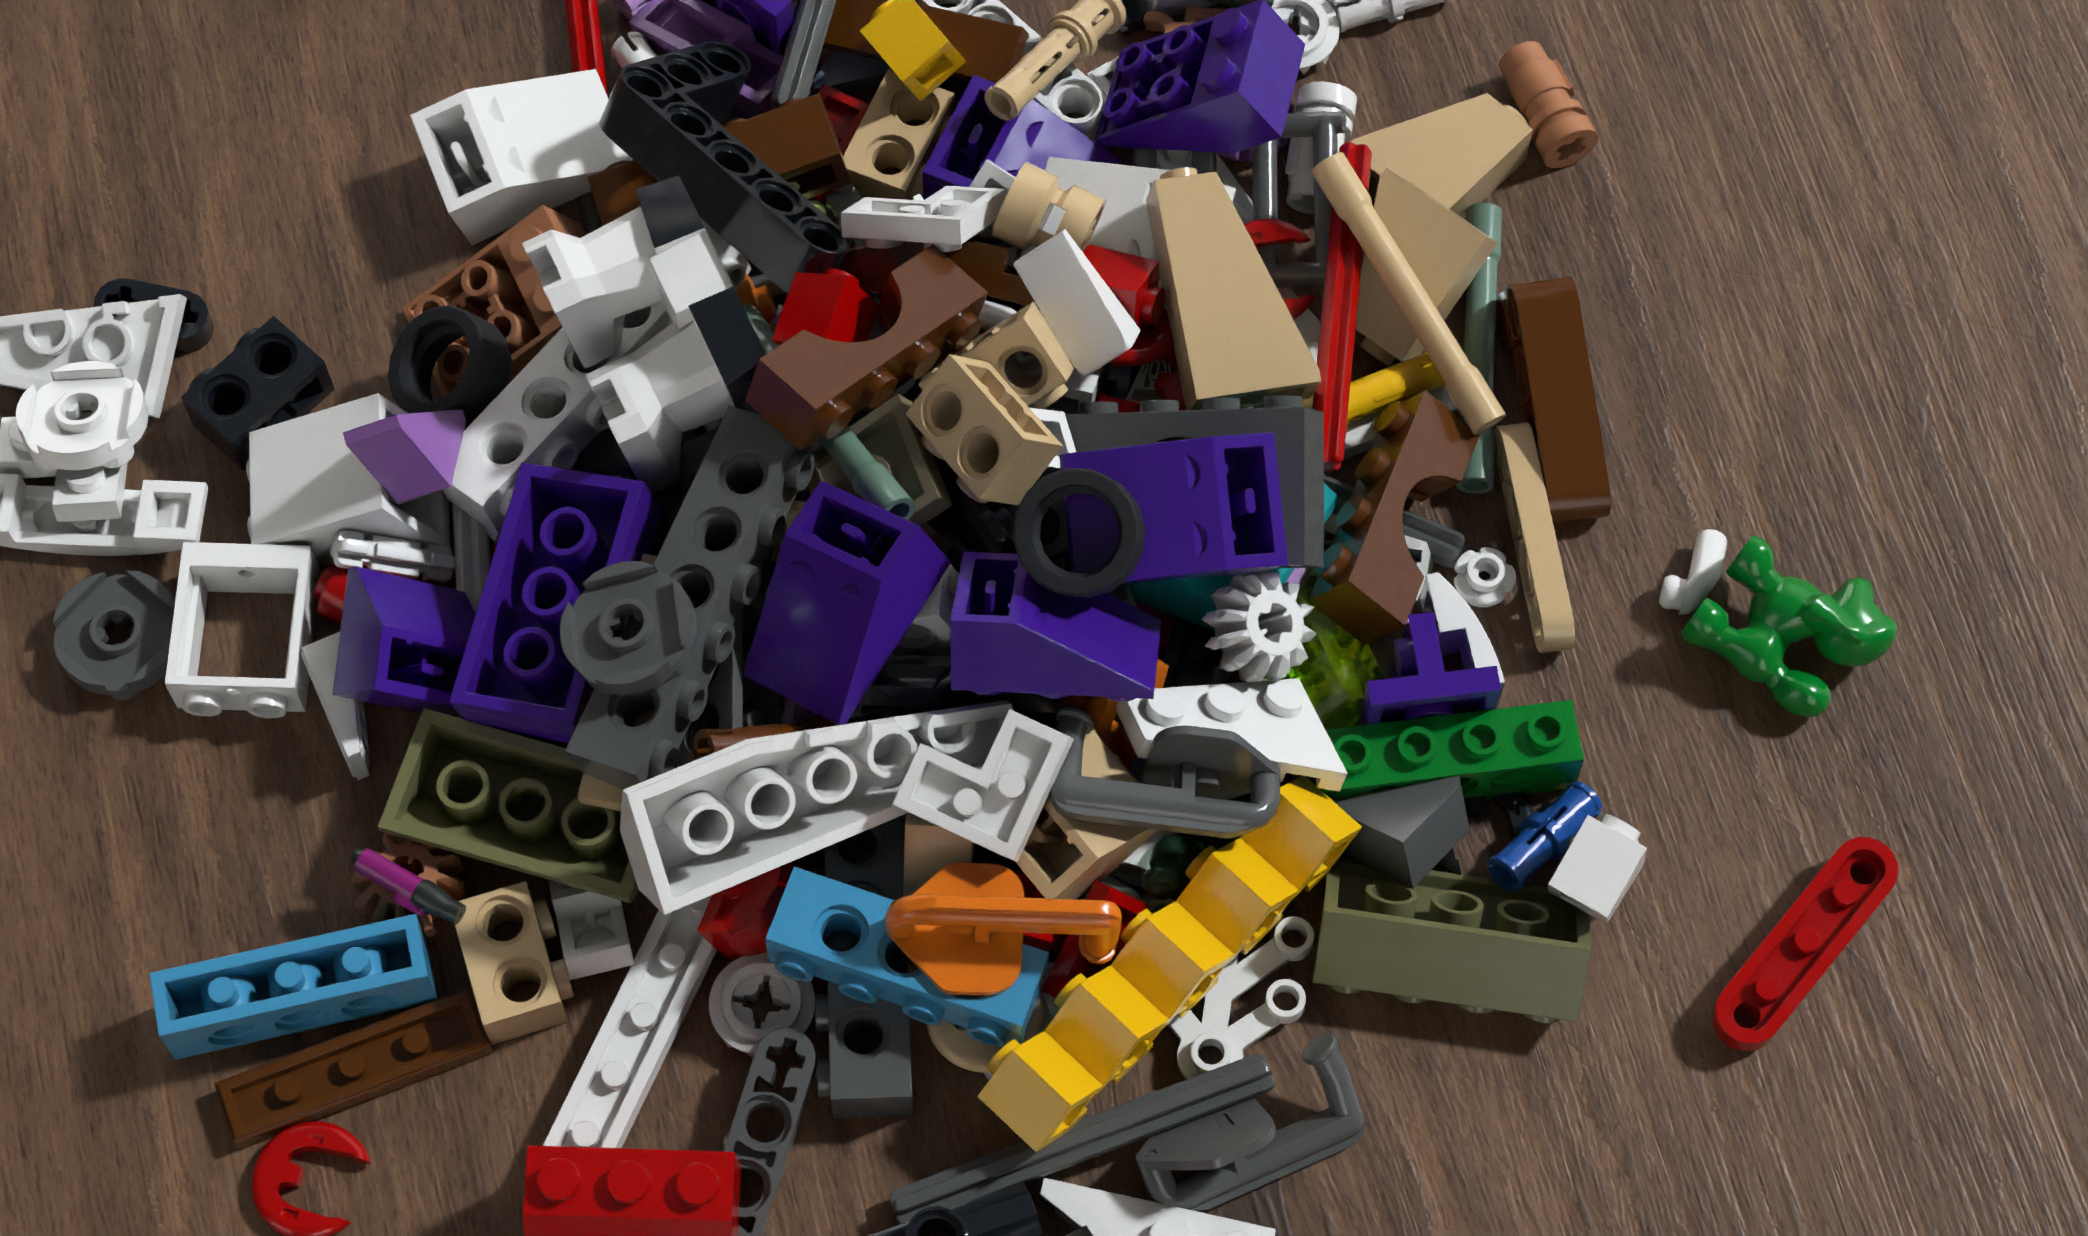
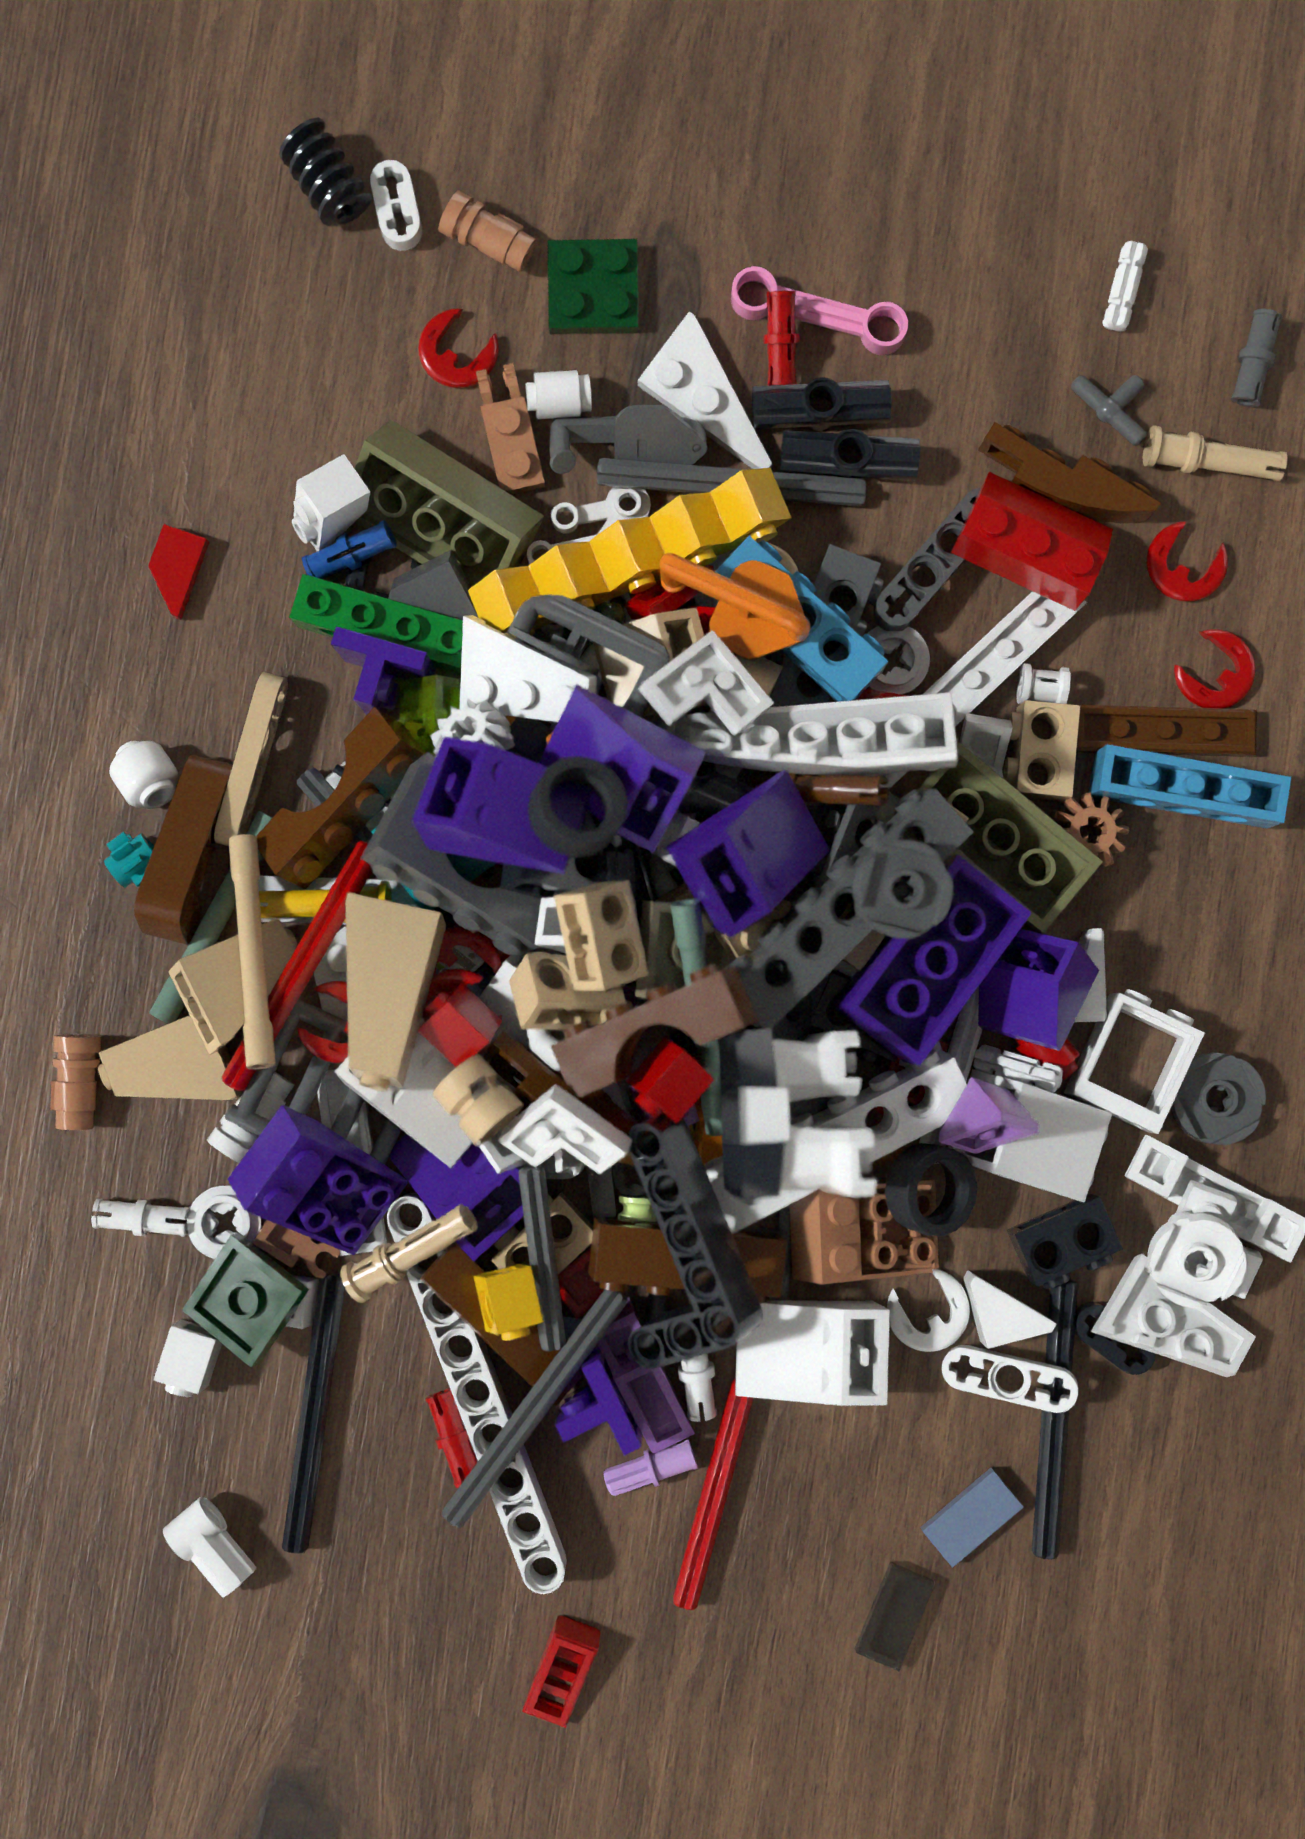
camera: 155 degrees left, 20 degrees up
piece [350,848,466,925] -> none
white slope [1013,229,1141,378] -> none
white slope [1420,572,1505,707] -> none
white plate [1454,547,1516,607] -> none
white arm [1659,529,1727,615] -> none
green animal [1679,535,1897,718] -> none
red plate [1712,837,1899,1051] -> none
none -> teal gear [104,831,154,888]
none -> white head [109,741,179,809]
none -> red tile [148,524,210,620]
none -> red head [418,308,499,388]
none -> nougat hinge [476,363,545,495]
none -> dark grey axle [518,1165,566,1351]
none -> white brick [526,370,591,419]
none -> white head [887,1269,970,1352]
none -> sand blue tile [920,1468,1023,1568]
none -> white beam [942,1345,1078,1413]
none -> white slope [963,1271,1056,1349]
none -> white bush [1016,663,1071,704]
none -> black axle [1032,1279,1078,1559]

